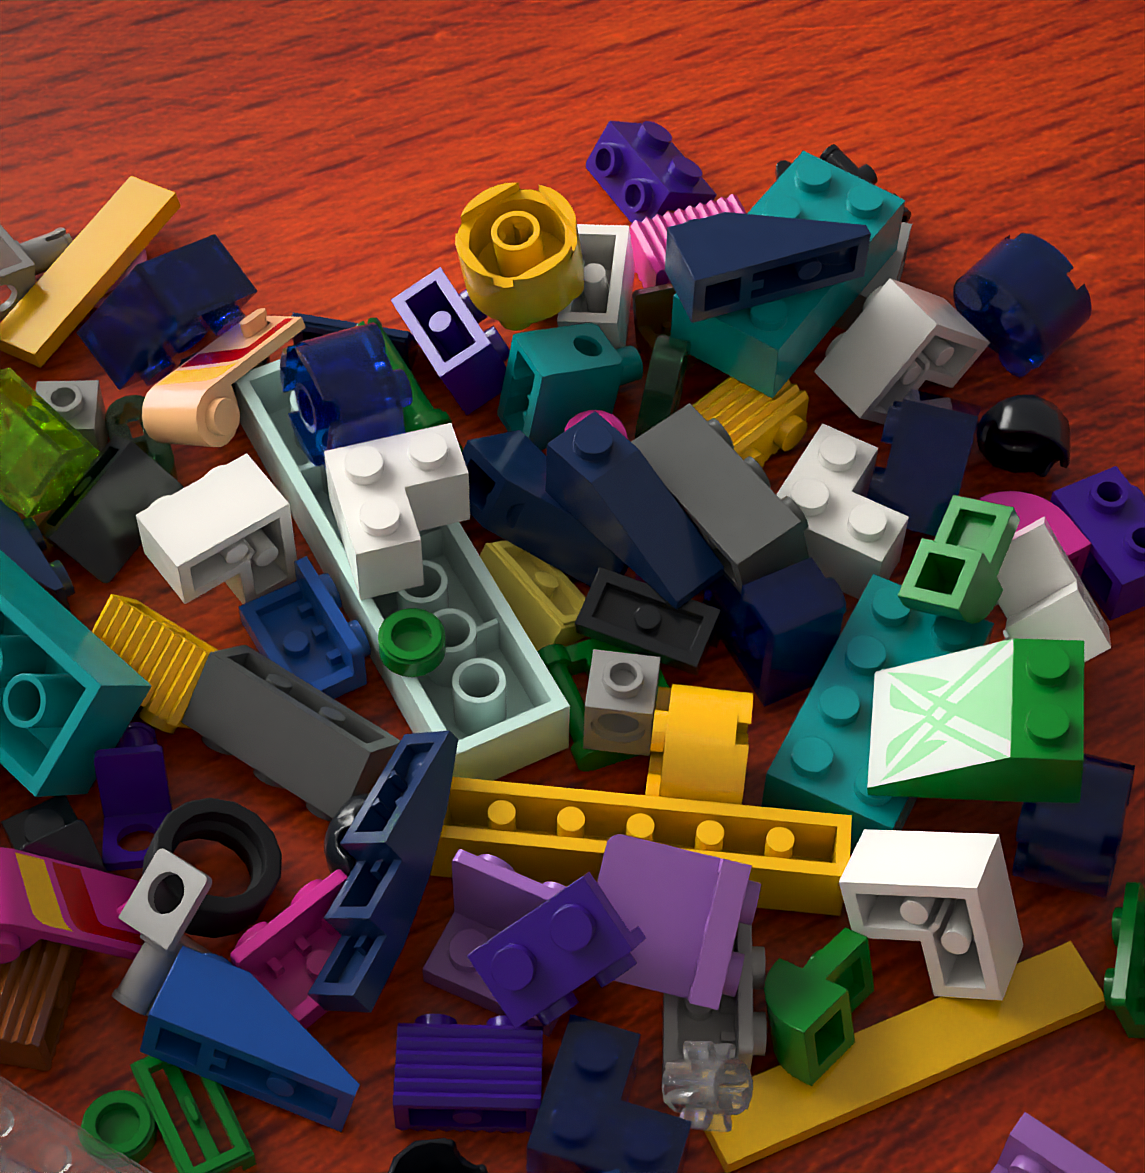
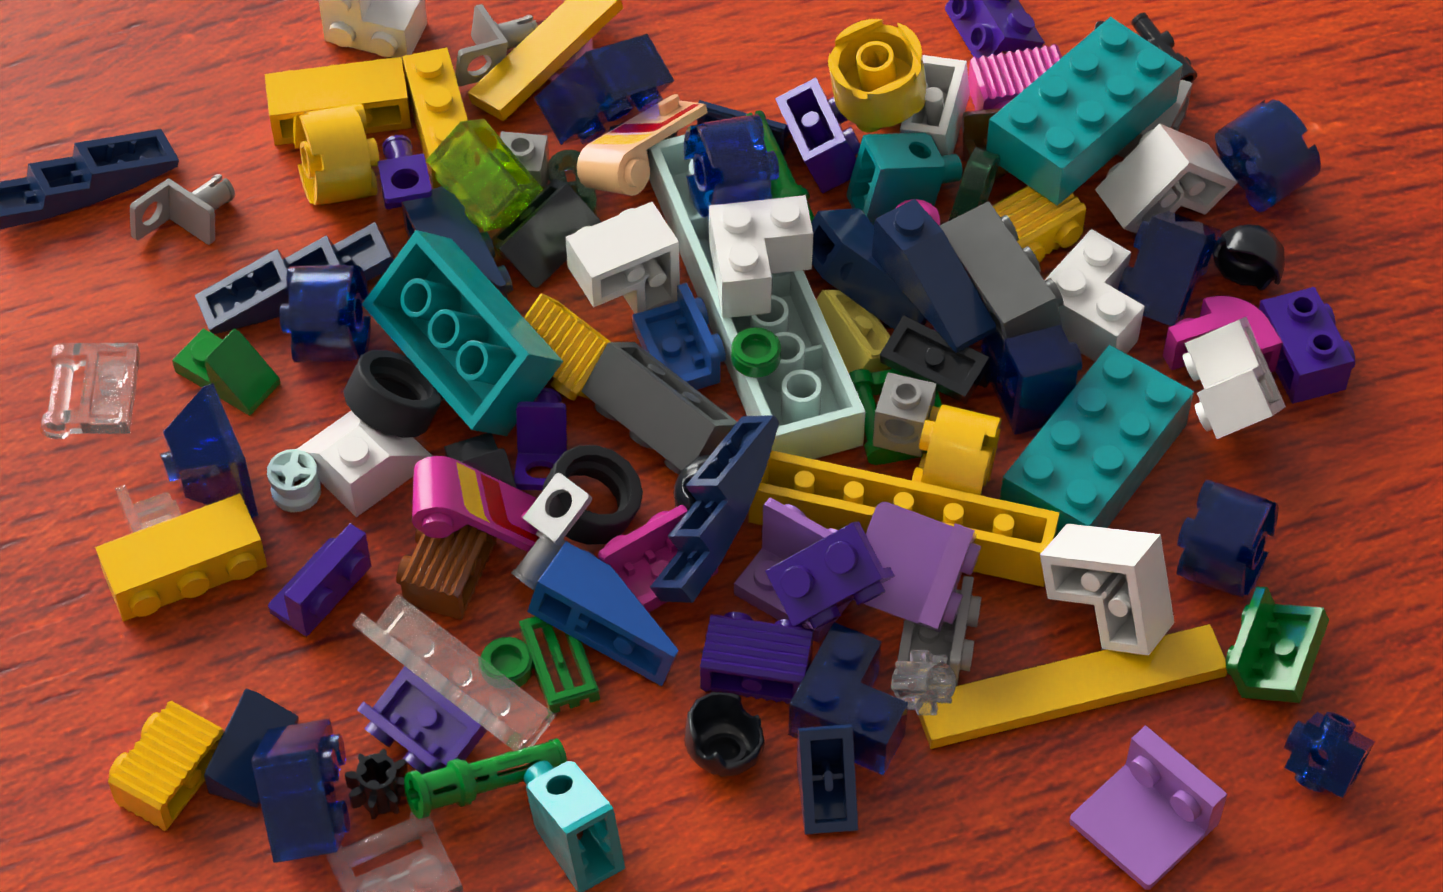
camera: 10 degrees right, 0 degrees up
dark blue slope [665,212,871,323] -> none
green brick [764,927,874,1086] -> none
green slope [867,638,1084,805] -> none
green brick [897,495,1020,624] -> none

